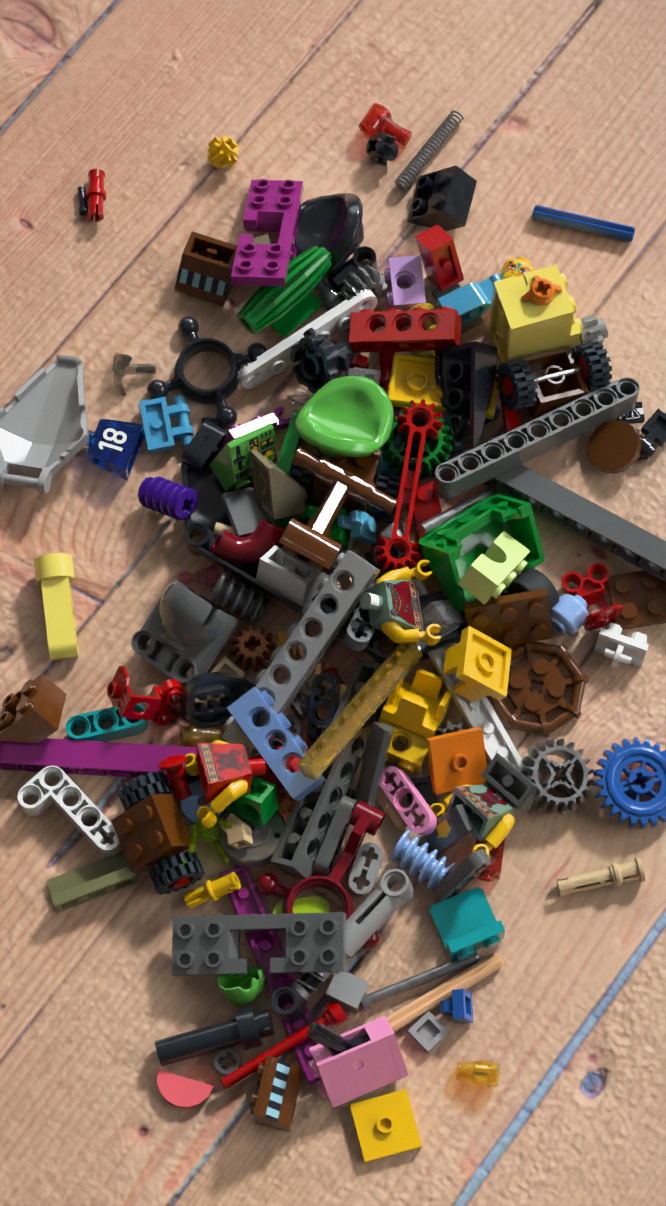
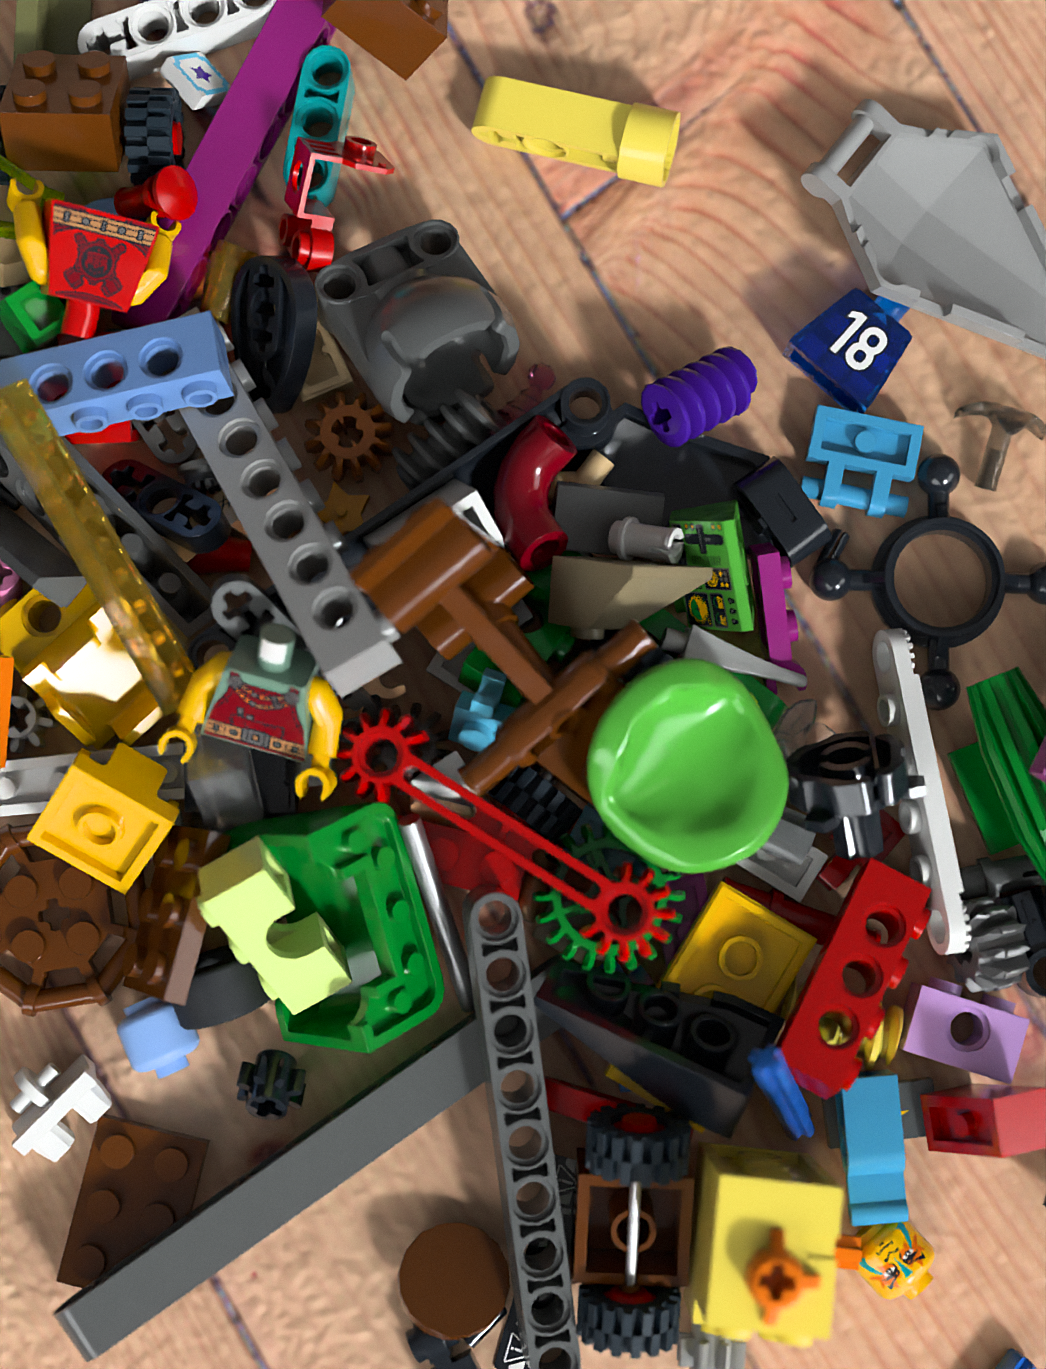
camera: 110 degrees right, 15 degrees up
red piece [561,563,623,631] -> none
none -> white tile [159,52,231,110]
none -> black gear [236,1049,306,1120]
none -> white pin [608,516,684,564]
none -> light grey piece [660,624,807,687]
none -> blue axle [749,1044,815,1141]

